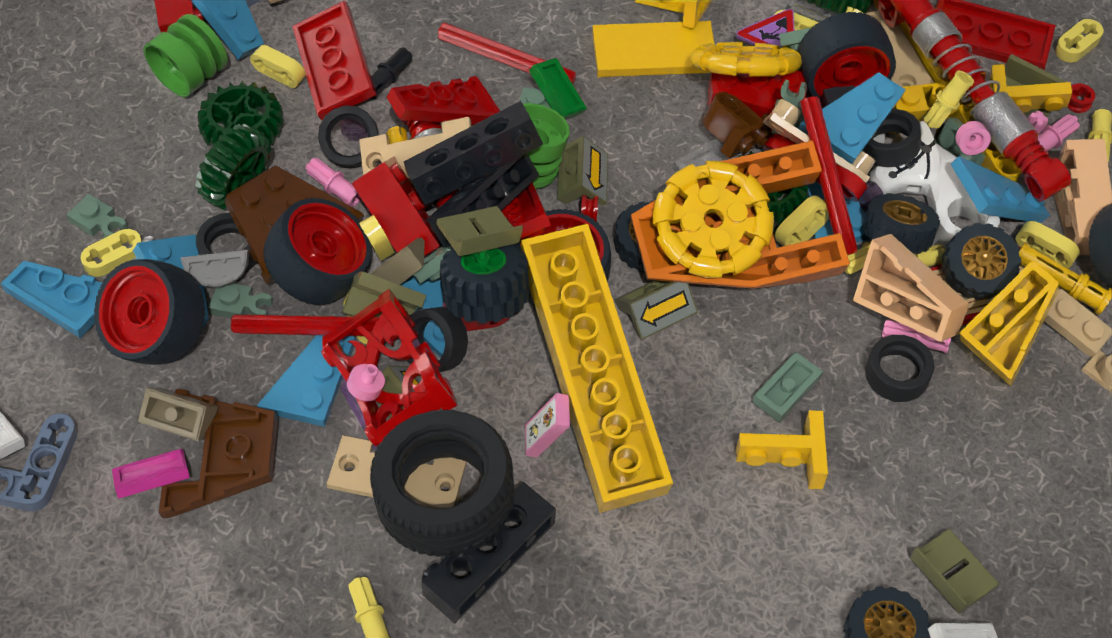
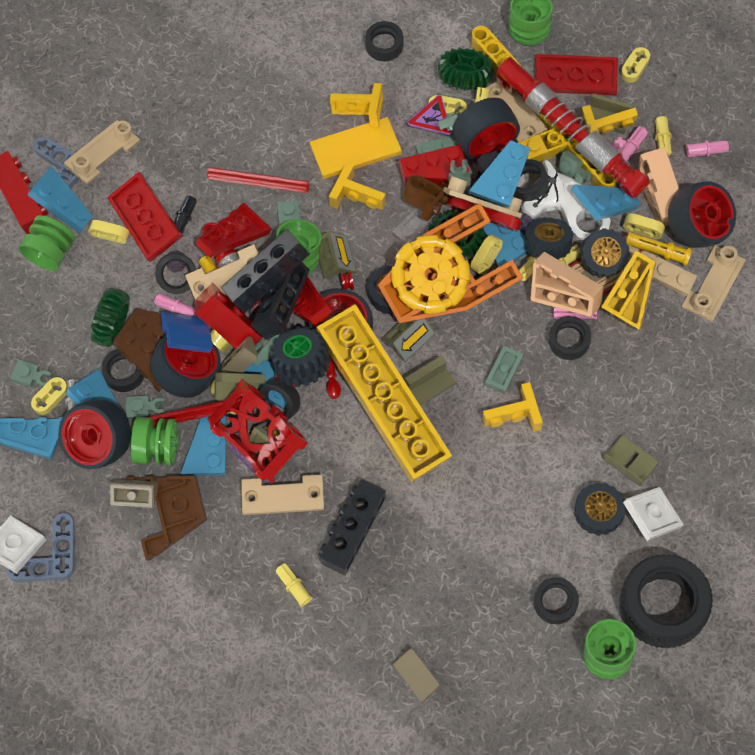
camera: 10 degrees left, 10 degrees up
dark pink tile [112,449,190,499] -> none
light grey tile [180,250,250,288] -> none
dark green gear [197,80,284,146] -> none
bright pink tile [347,364,385,401] -> none
black tyre [370,410,514,557] -> none
olive piece [436,206,523,256] -> none
bright pink tile [525,393,570,457] -> none
green tile [529,58,587,120] -> none
yellow plate [690,42,802,77] -> none
red axle [801,96,858,255] -> none
light yellow axle [924,70,974,129] -> none
bright pink tile [955,121,991,155] -> none
red bush [1067,83,1096,113] -> none
none -> bright green wheel [131,417,179,466]
none -> blue slope [161,312,213,353]
none -> red piece [326,354,341,399]
none -> yellow bracket [329,163,386,210]
none -> olive panel [405,355,456,406]

